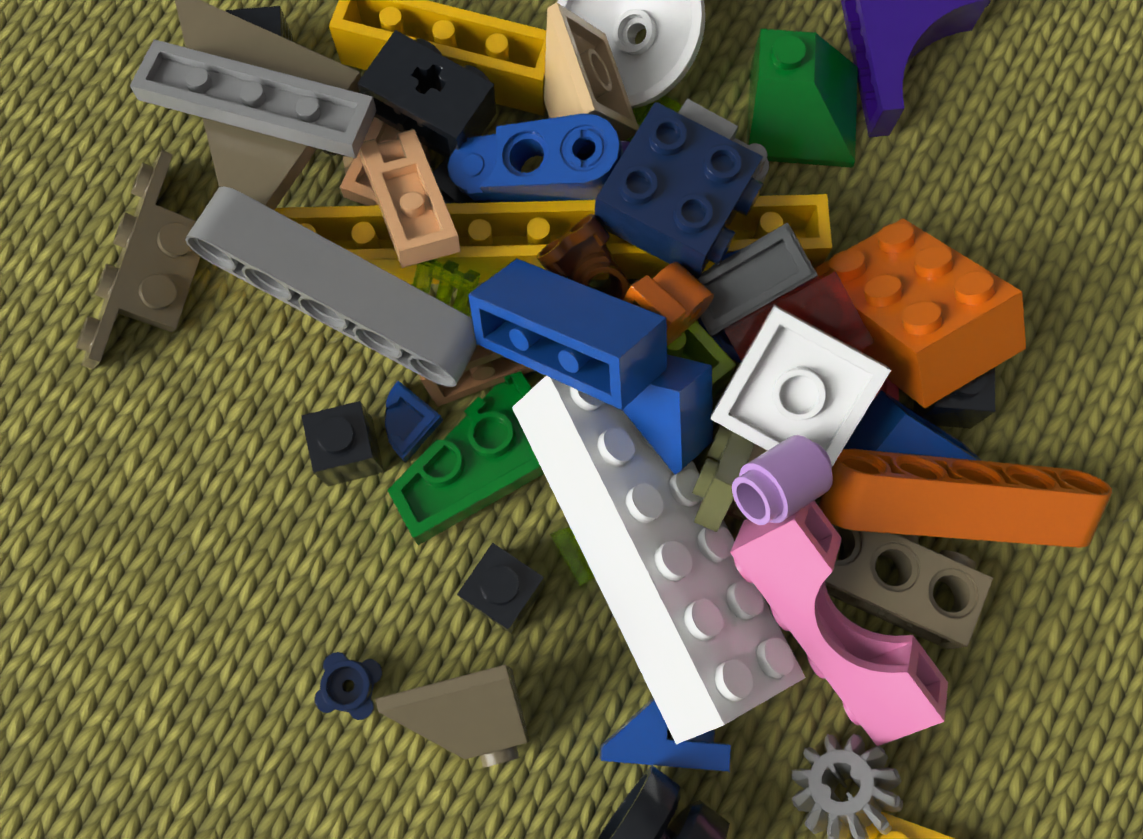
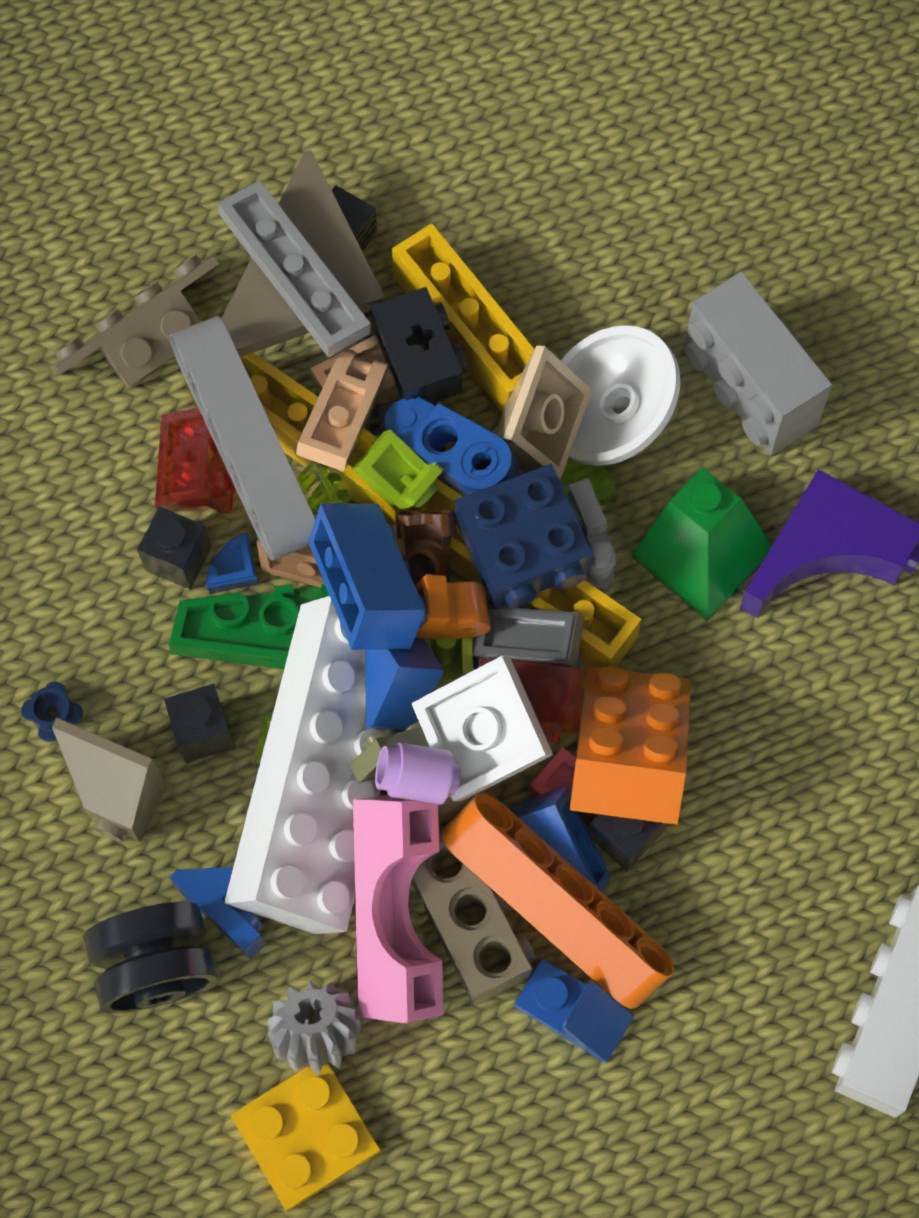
camera: 40 degrees right, 5 degrees down
none -> clear red bracket [155,408,236,514]
none -> lime bracket [352,430,443,511]
none -> blue slope [514,958,634,1064]

